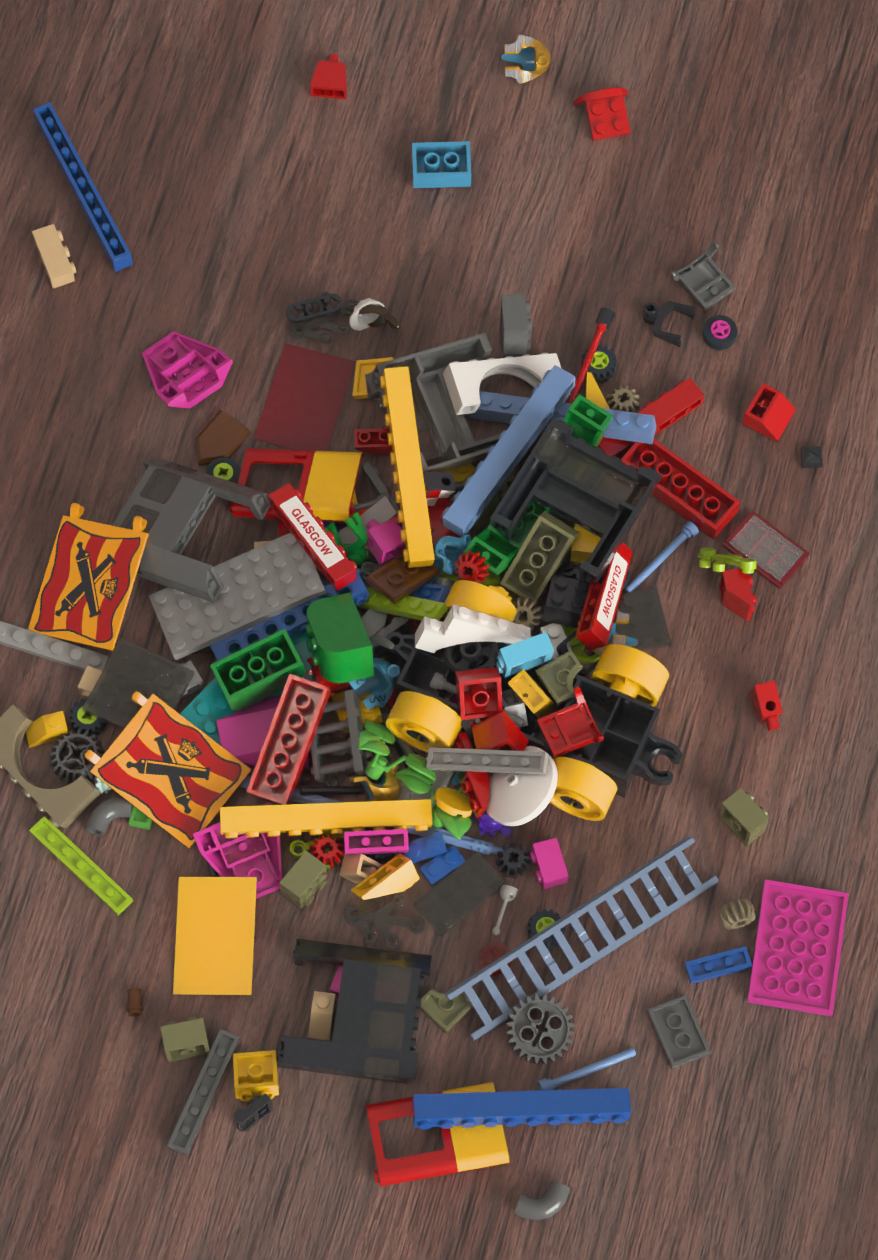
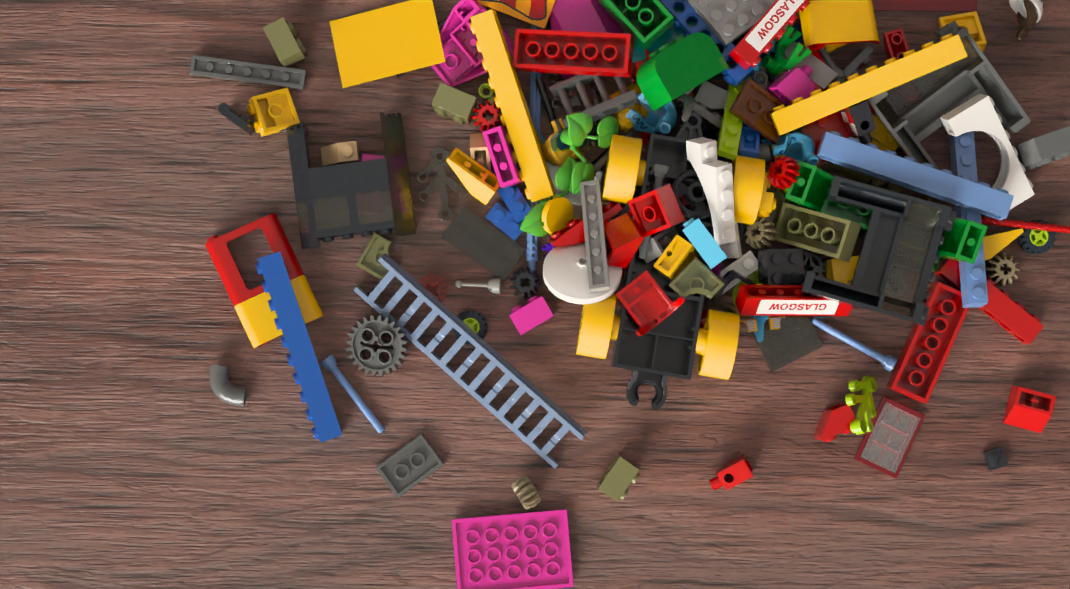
camera: 75 degrees right, 20 degrees up
blue plate [684,946,752,984] -> none

